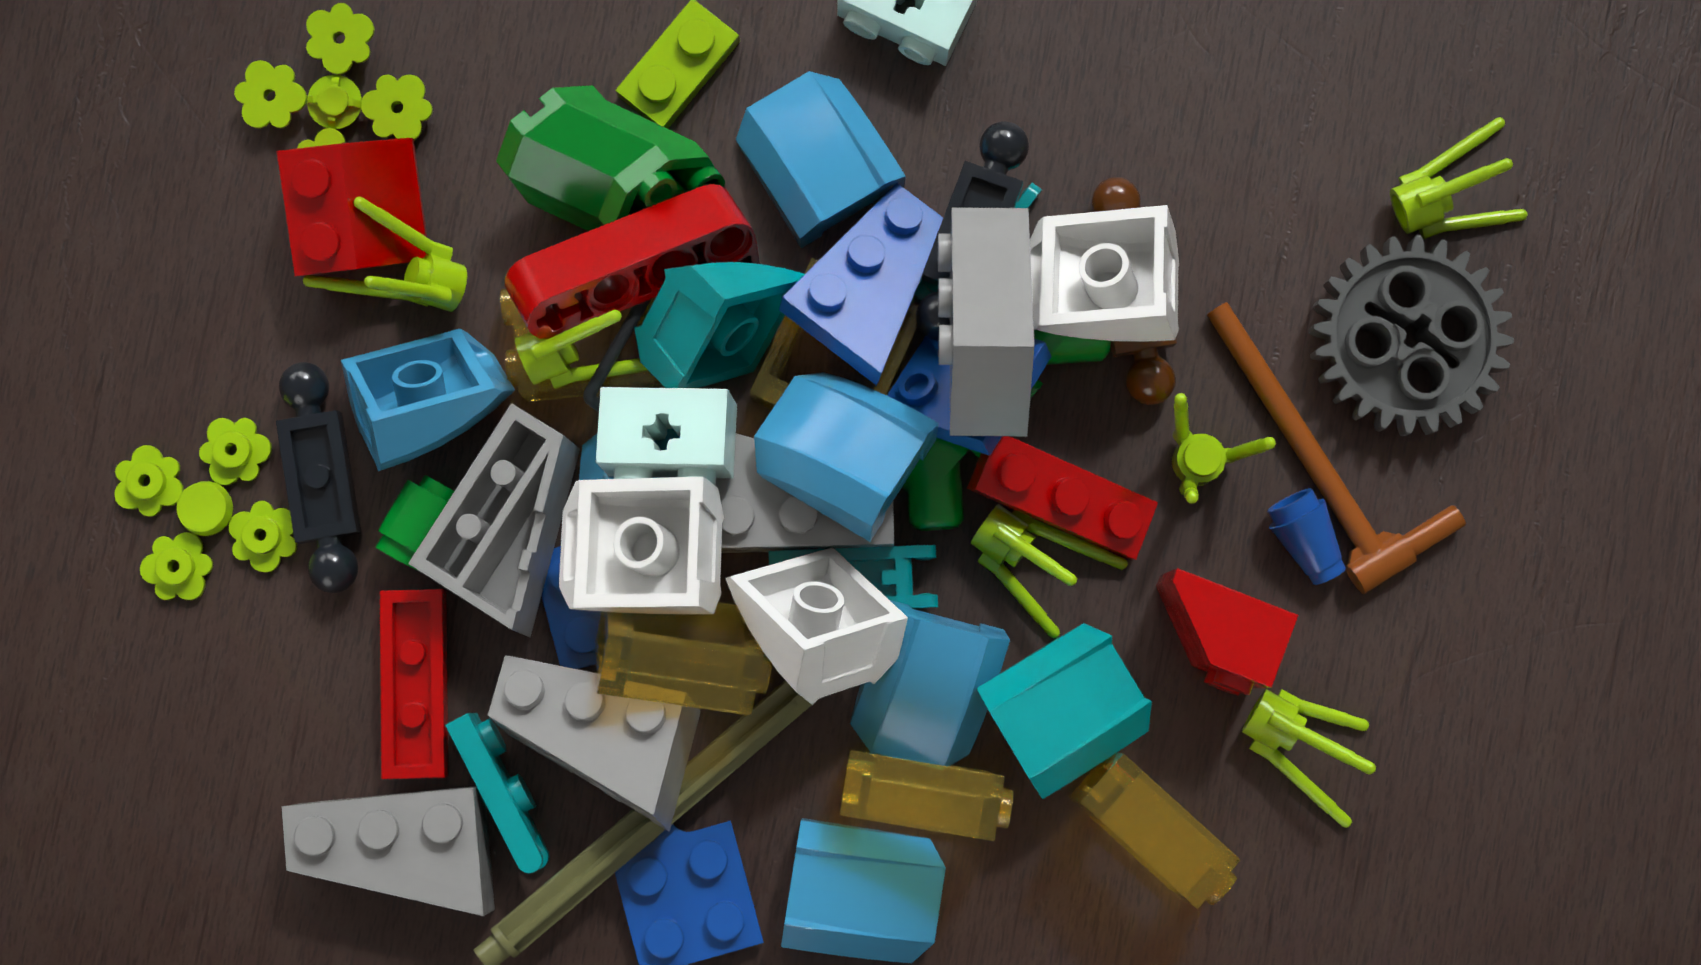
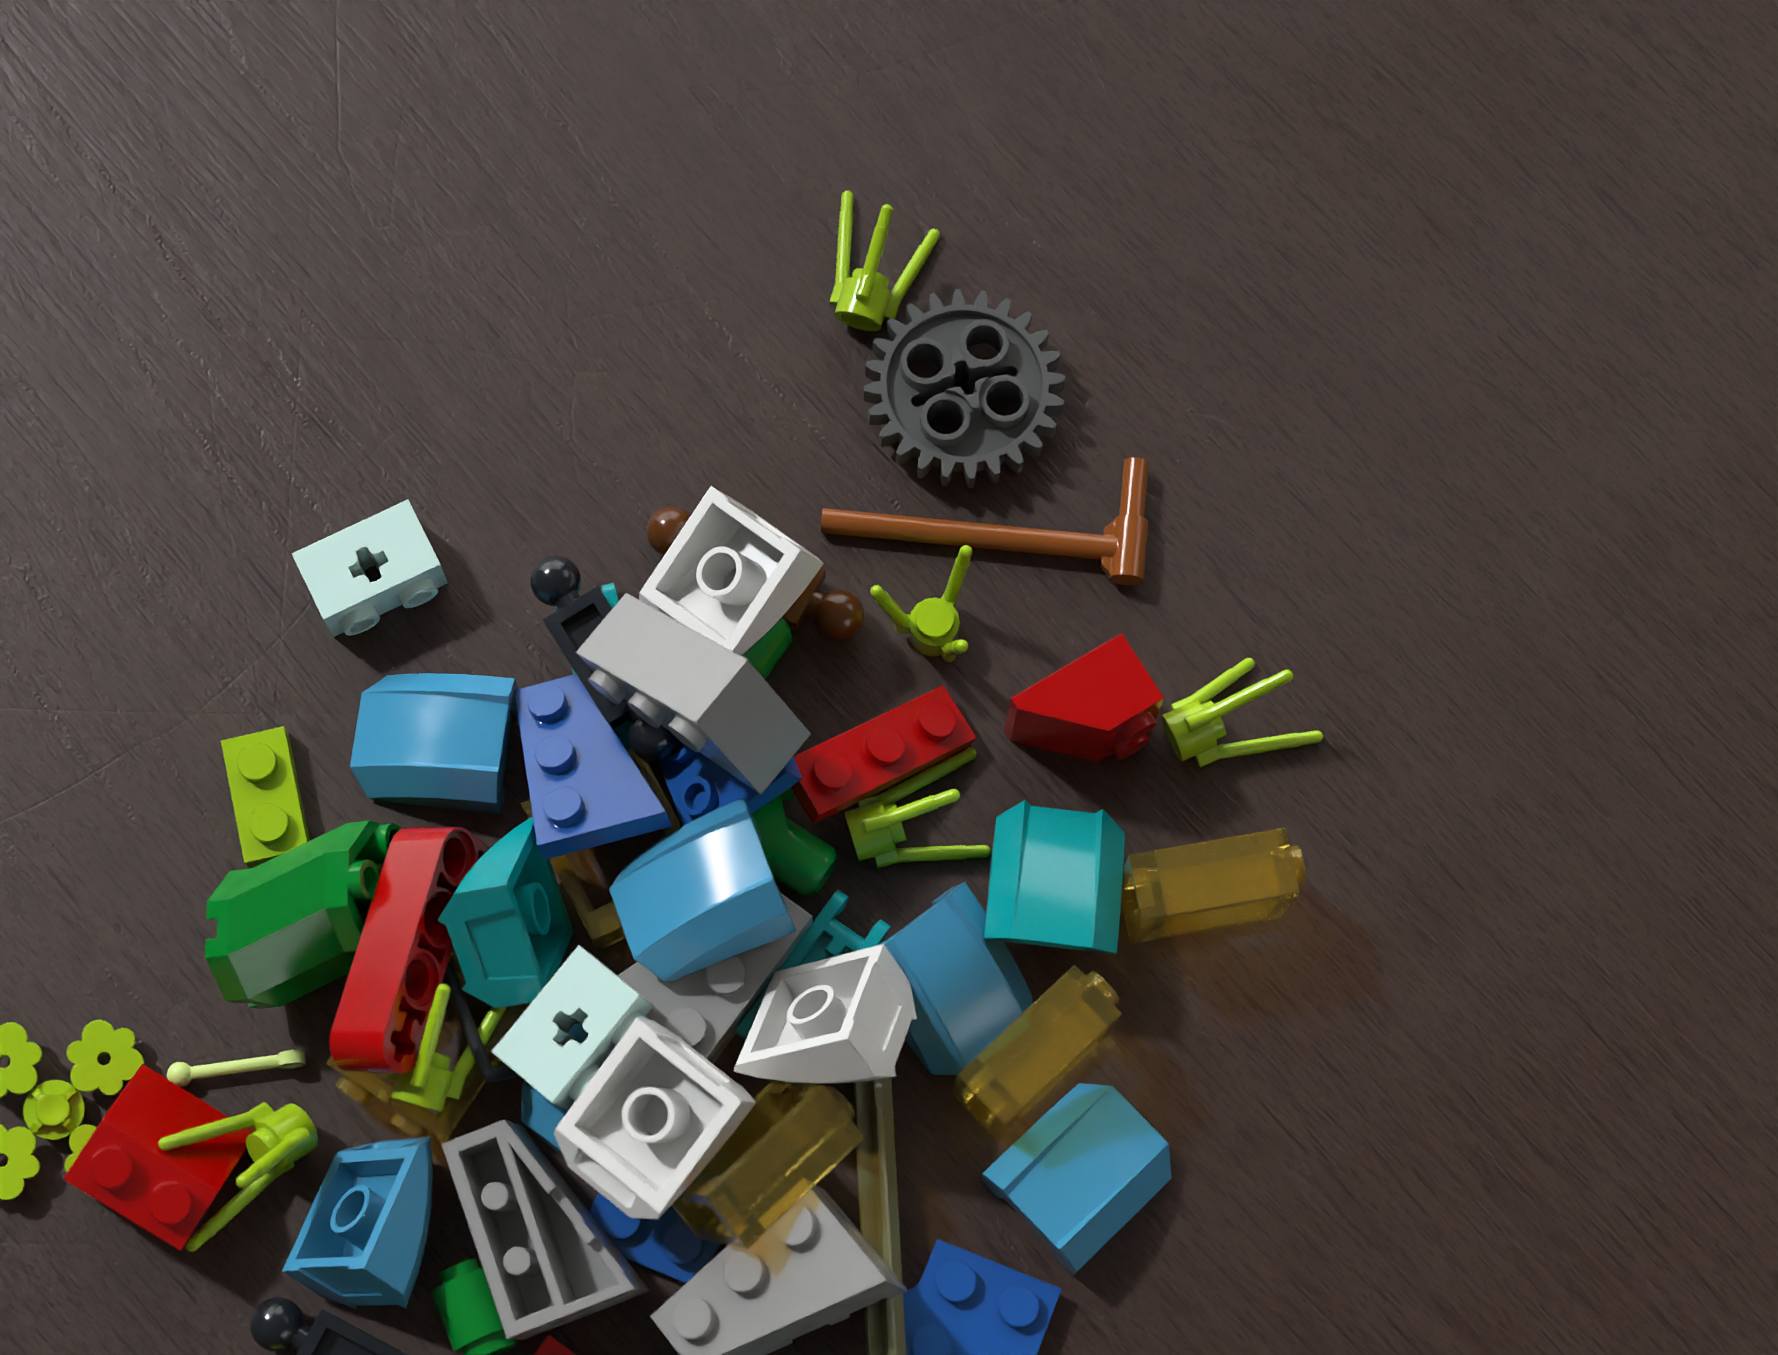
camera: 55 degrees left, 10 degrees down
blue cone [1267,488,1346,585] -> none
none -> yellowish green hinge [167,1049,306,1088]

